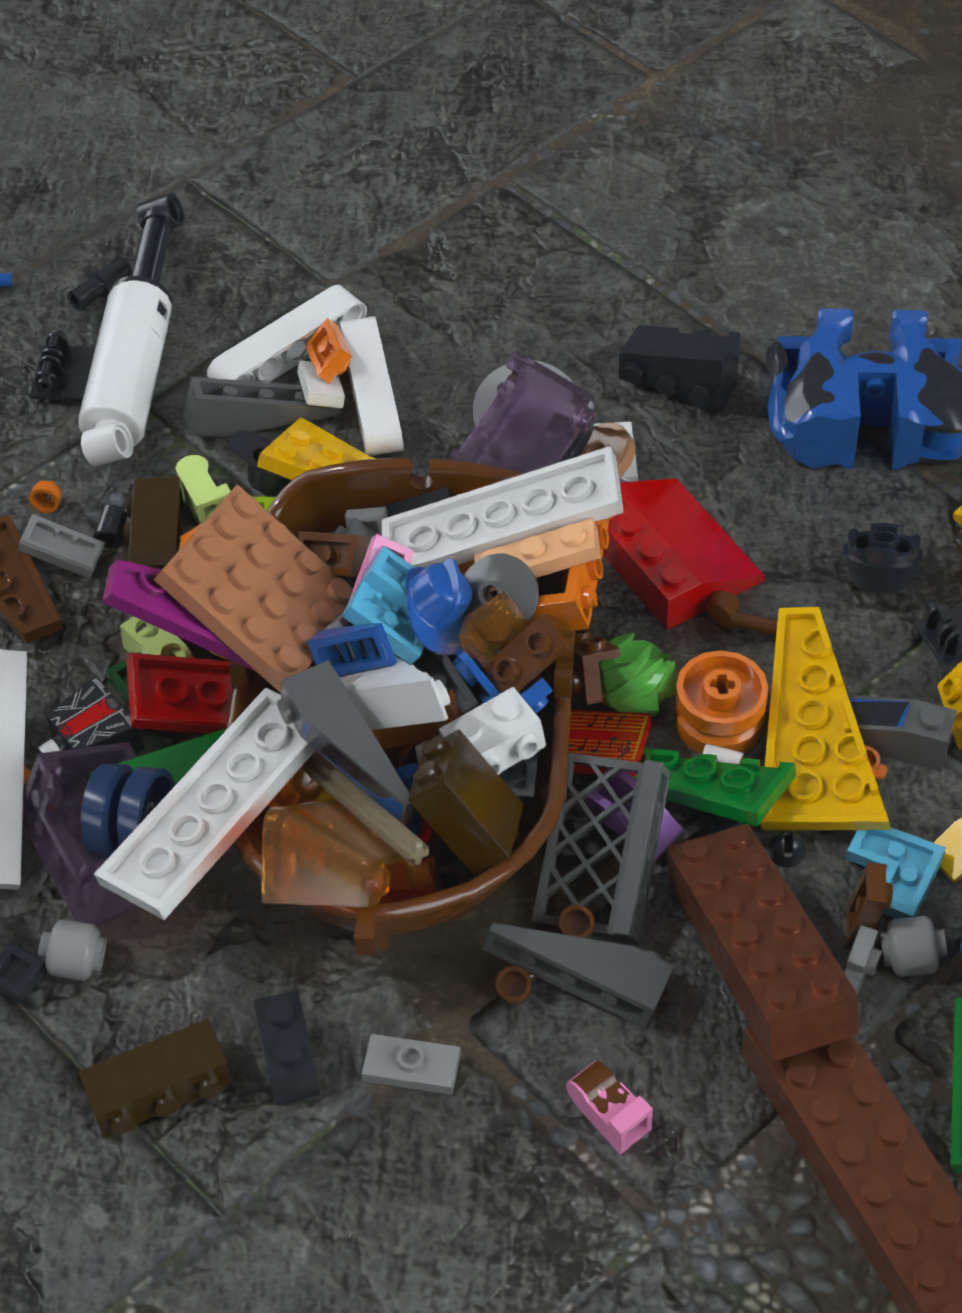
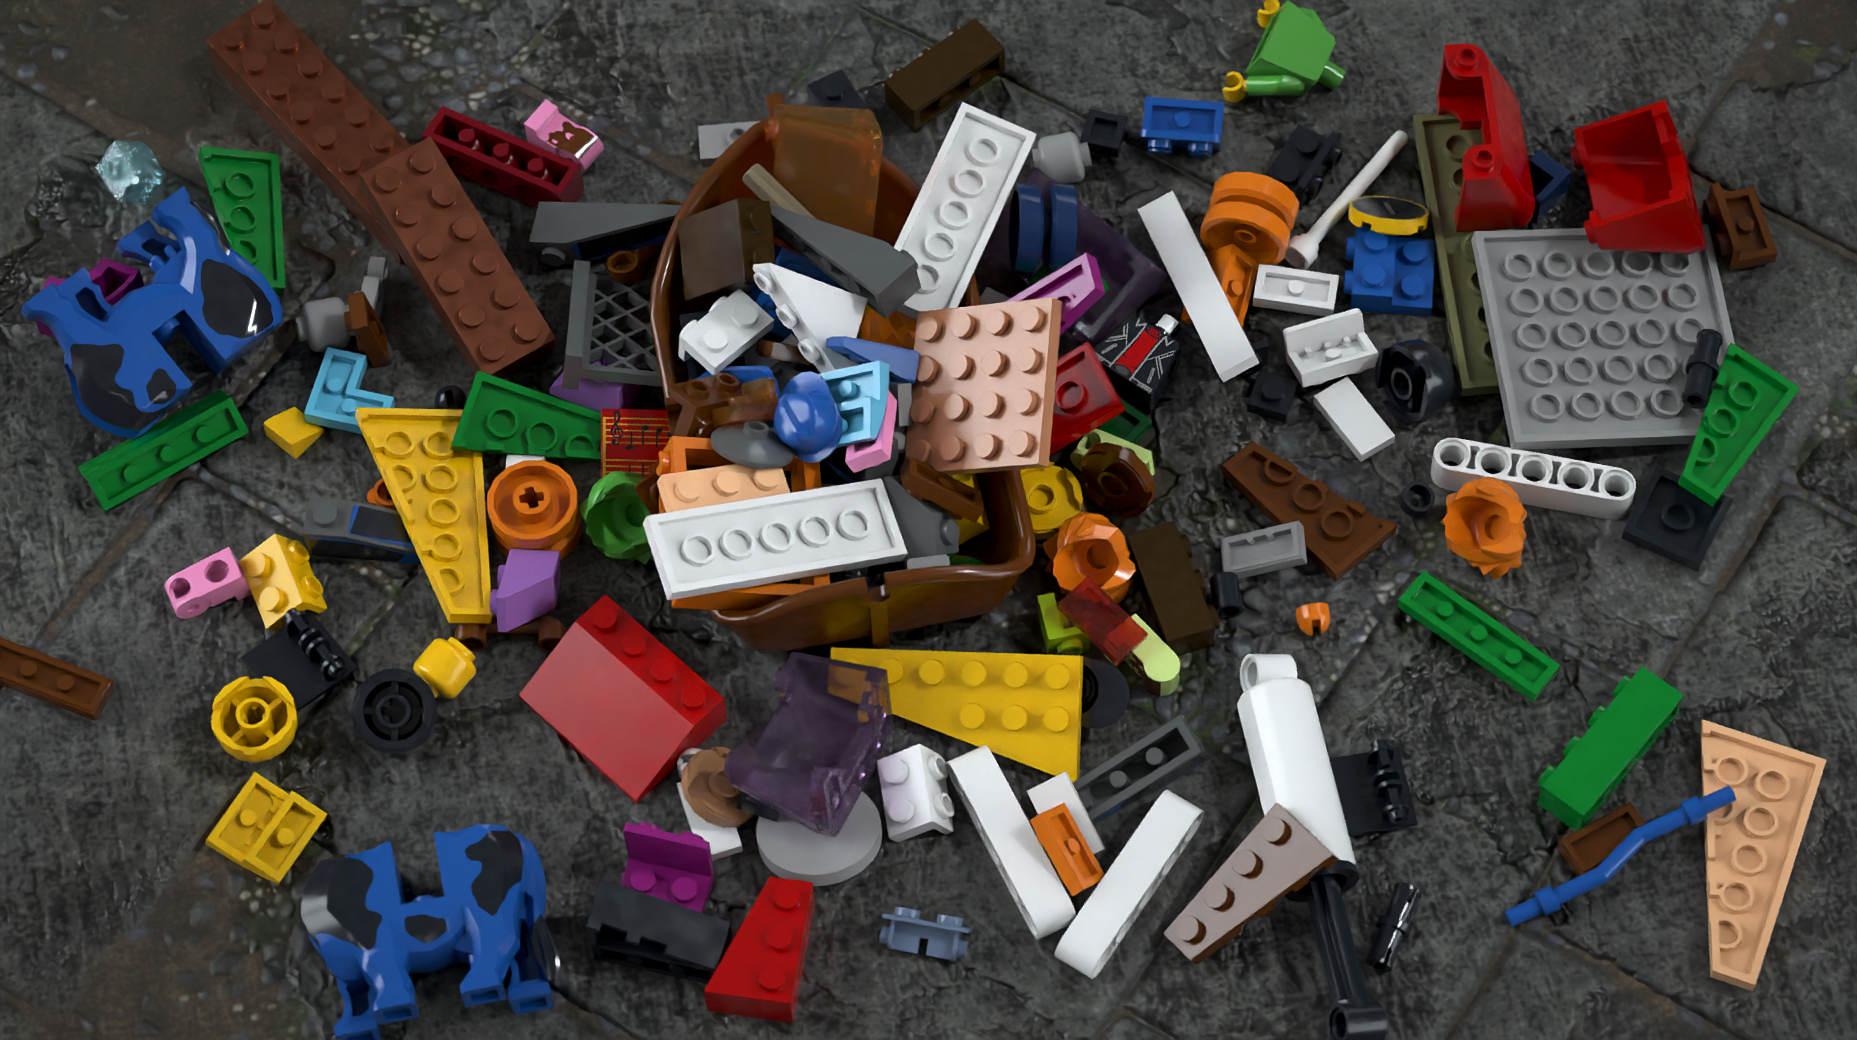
camera: 165 degrees right, 10 degrees up
none -> yellow head [413,637,476,699]
none -> dark red brick [422,106,584,208]
none -> medium lavender slope [490,548,562,632]
none -> magenta bracket [621,822,715,913]
none -> red wedge [704,877,815,1023]
none -> white bracket [877,744,954,842]
none -> sand blue hinge [880,906,972,962]
none -> clear red plate [1057,576,1148,666]
none -> wing [1163,802,1340,965]

